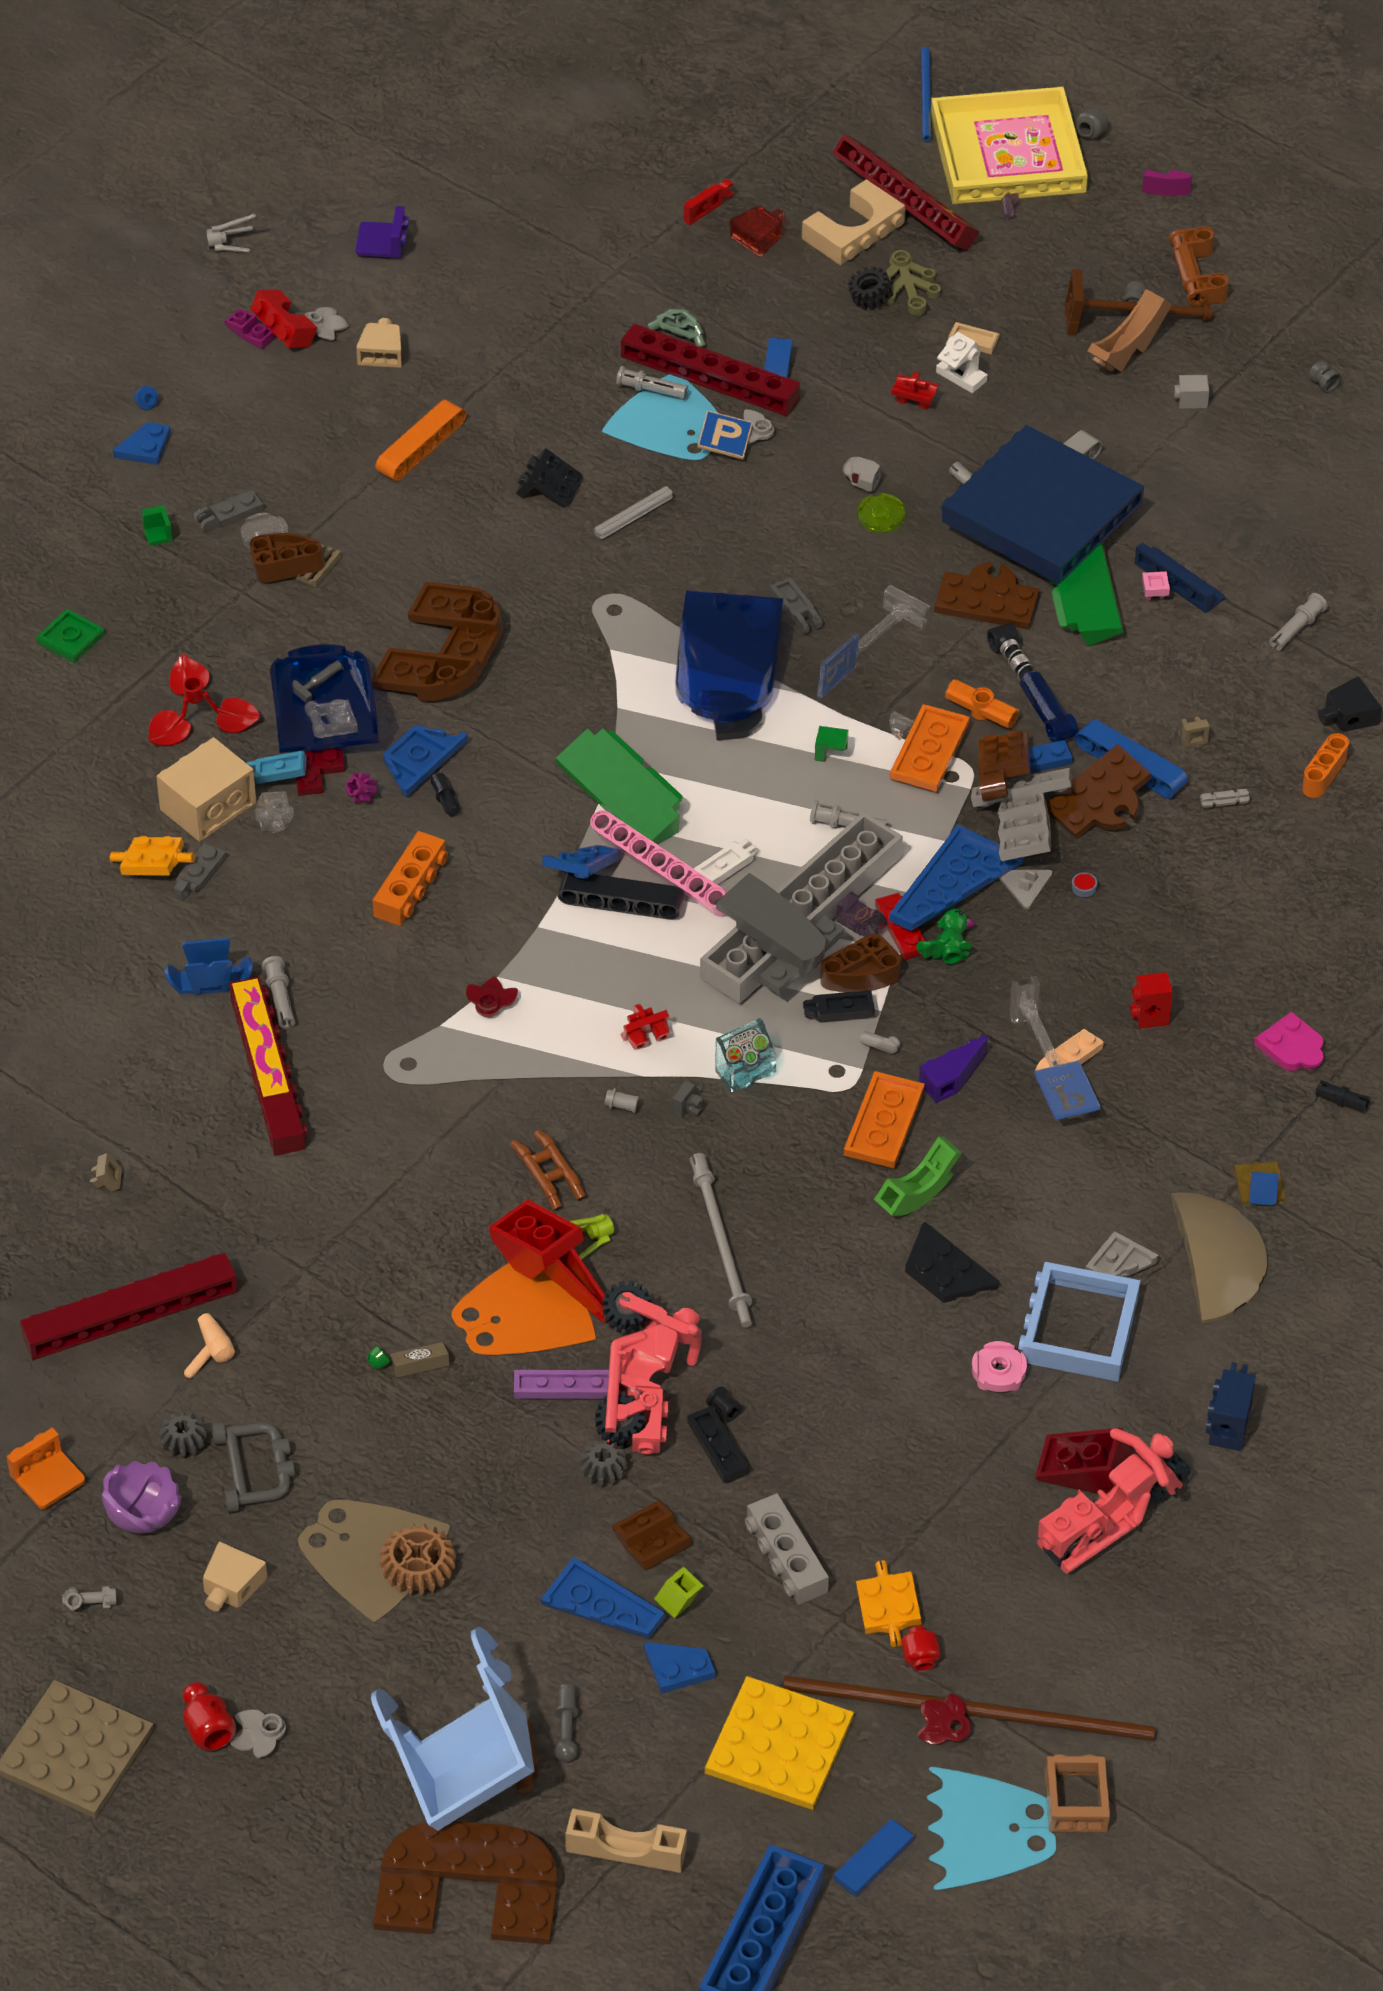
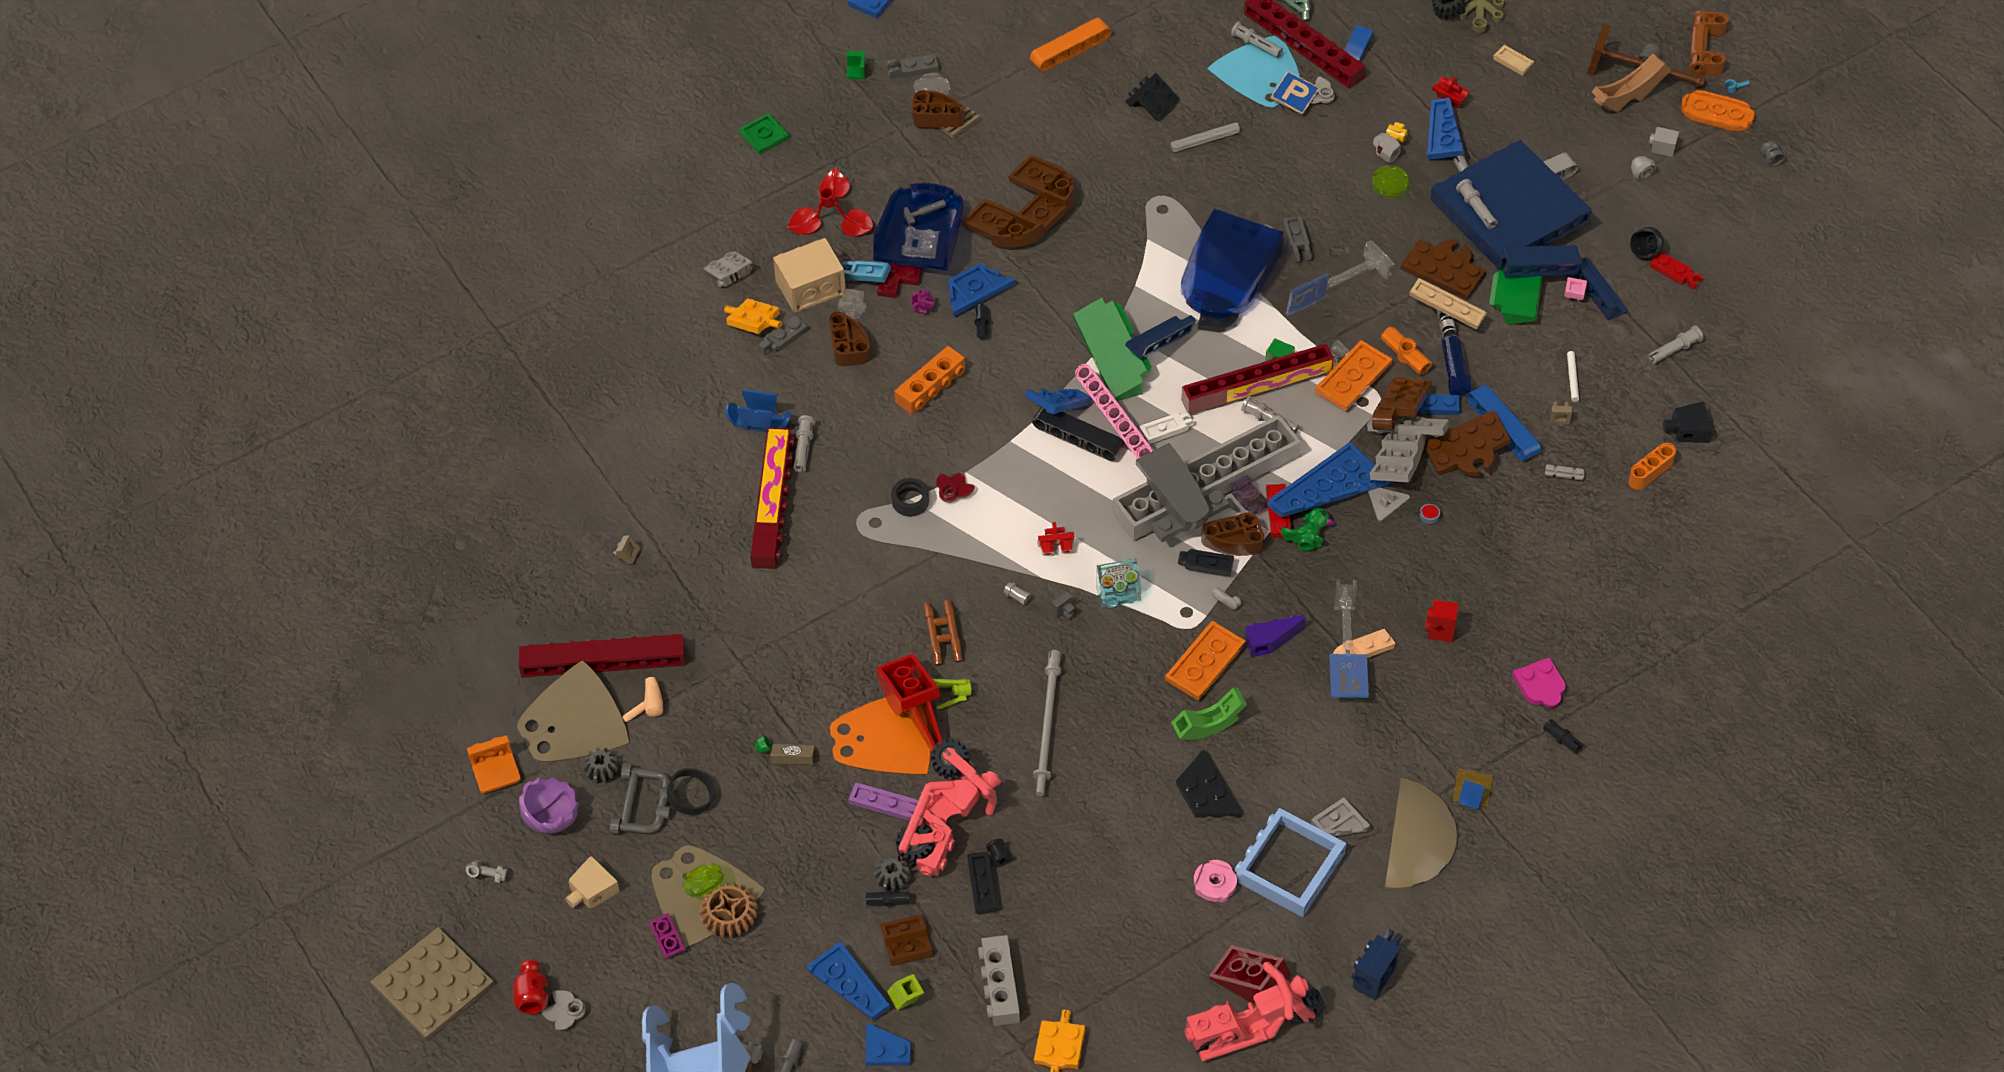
camera: 20 degrees right, 5 degrees up
white tile [936,331,987,393] -> none
none -> dark tan piece [517,660,629,761]
none -> magenta slope [649,913,685,959]
none -> black tyre [666,768,715,815]
none -> clear neon green tile [682,863,724,897]
none -> light grey hinge [703,251,753,288]
none -> reddish brown beam [829,311,871,366]
none -> black pin [866,890,910,907]
none -> black tyre [891,478,929,517]
none -> dark blue panel [1125,315,1197,360]
none -> dark red brick [1181,343,1334,414]
none -> yellow gear [1386,122,1408,143]
none -> tan tile [1409,278,1487,329]
none -> blue wing [1427,98,1465,160]
none -> light grey pin [1456,179,1498,229]
none -> dark blue panel [1503,245,1582,277]
none -> white bar [1567,351,1579,402]
none -> black hair [1630,226,1665,259]
none -> light grey cone [1631,156,1655,180]
none -> red plate [1650,252,1703,289]
none -> orange tile [1681,90,1755,131]
none -> dark azure hand [1725,79,1750,94]

